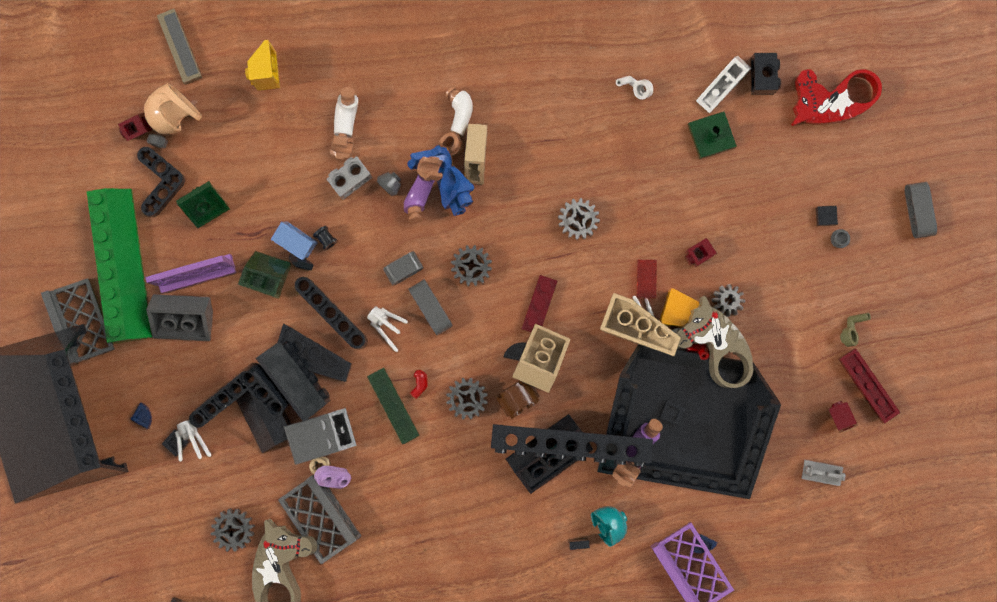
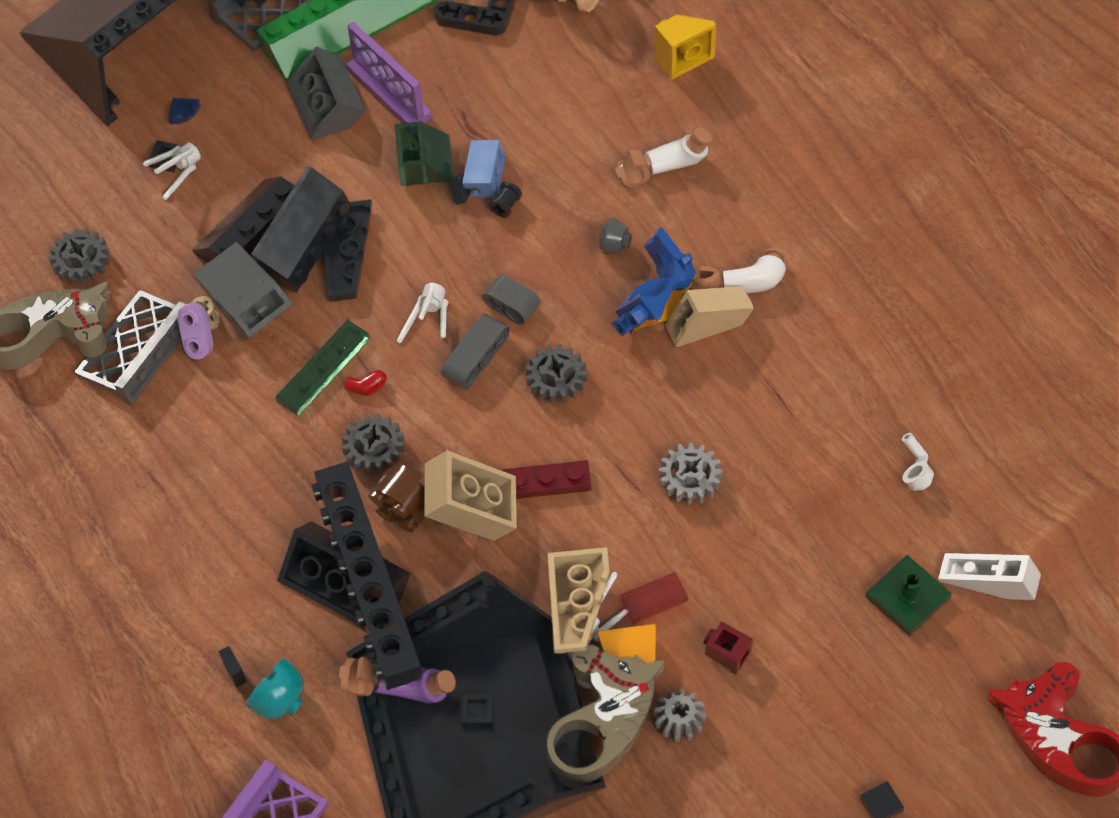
camera: 65 degrees right, 25 degrees down
dark green tile [176,181,230,229] -> none
black beam [189,362,290,428] -> none
black beam [295,277,368,350] -> none
light grey brick [327,156,373,200] -> none
piece [404,156,443,224] -> none
red arm [686,344,709,360] -> none
black brick [750,53,781,95] -> none

